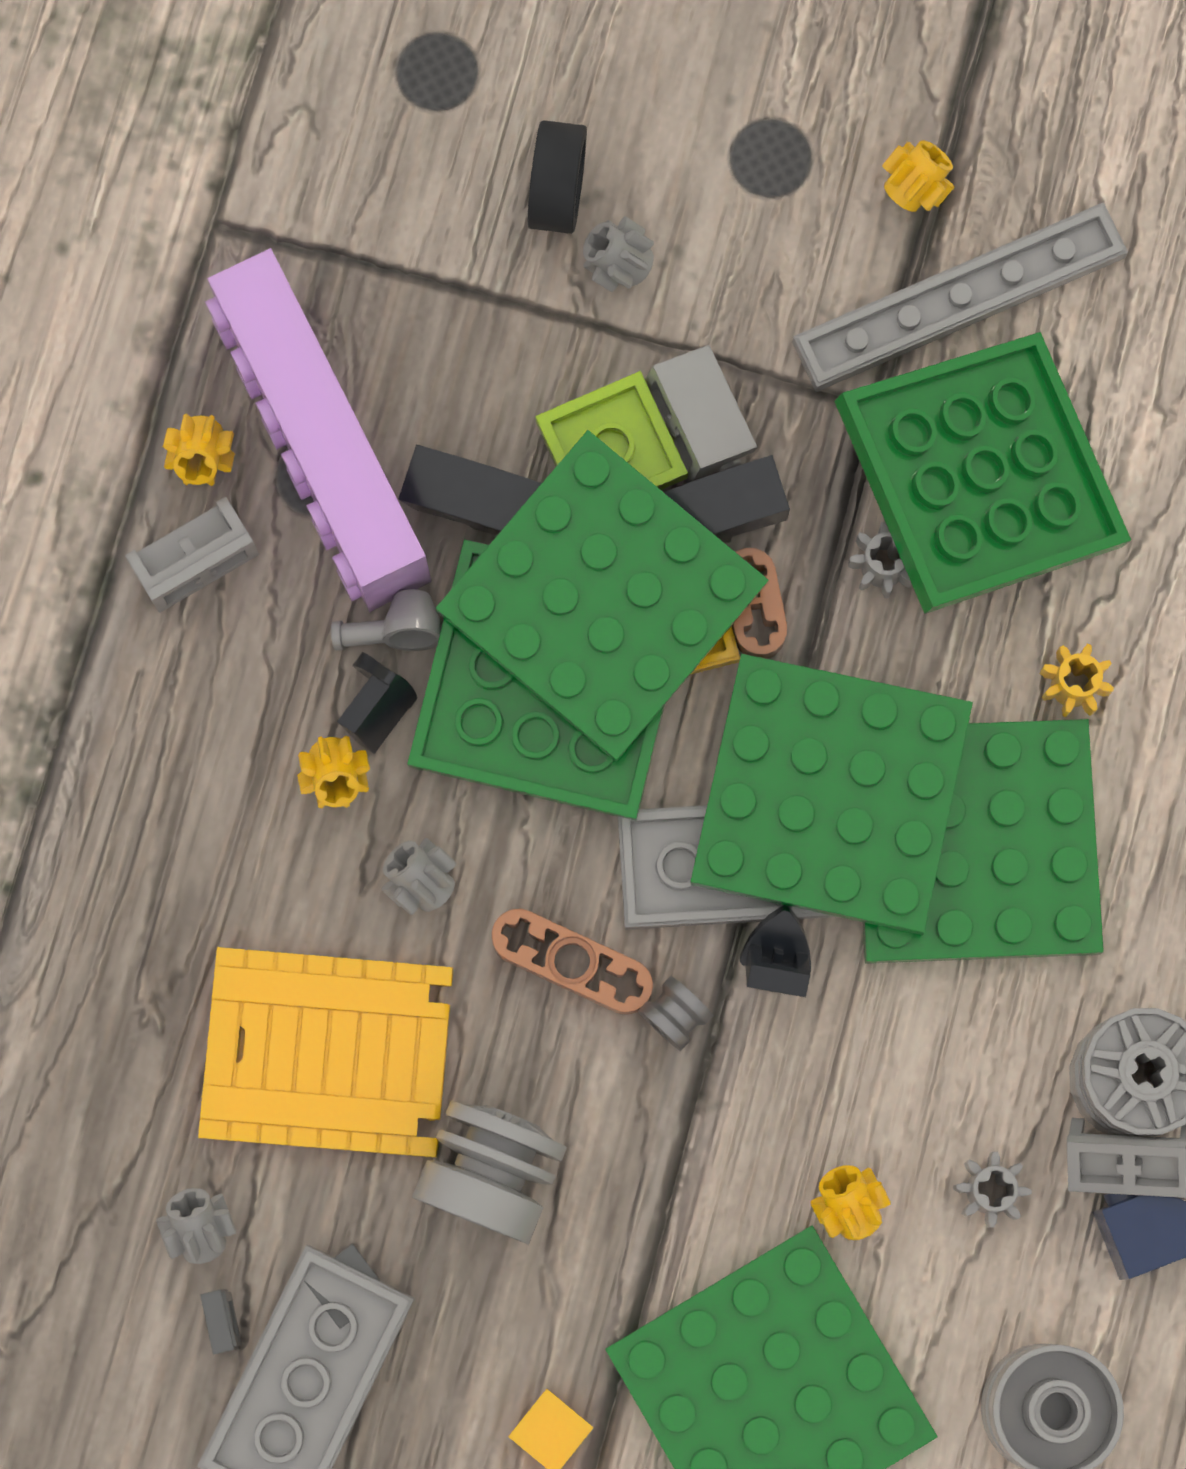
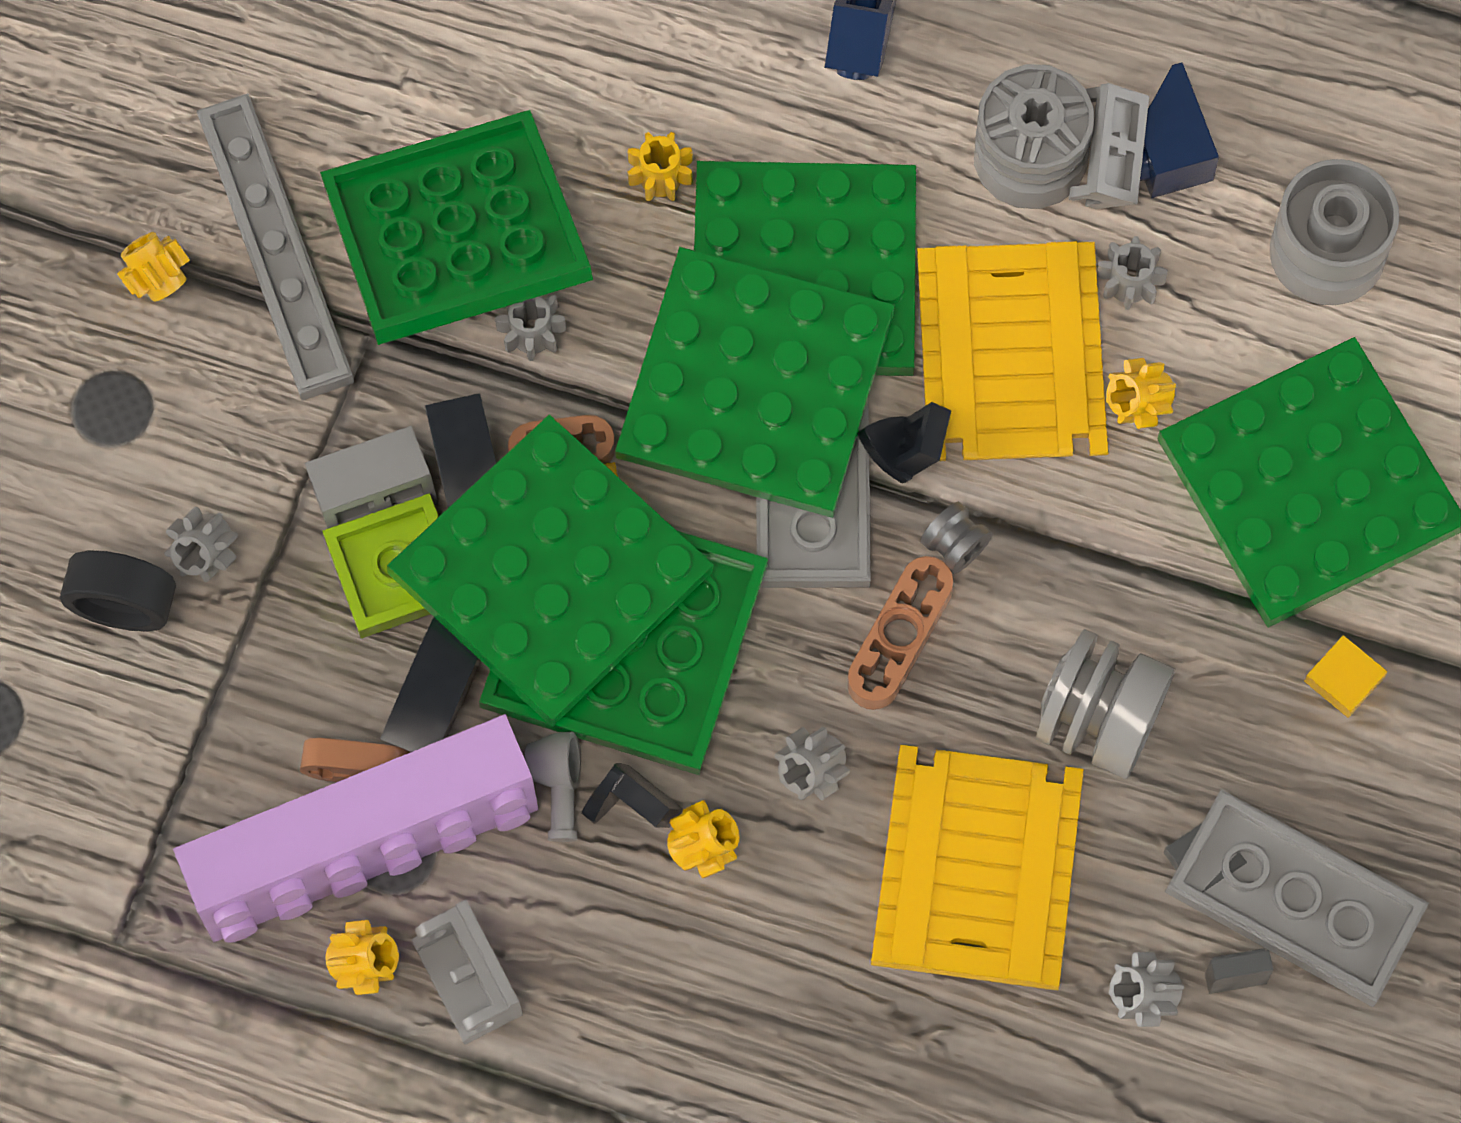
camera: 85 degrees left, 10 degrees down
none -> nougat beam [300,738,410,782]
none -> yellow door [917,241,1108,461]

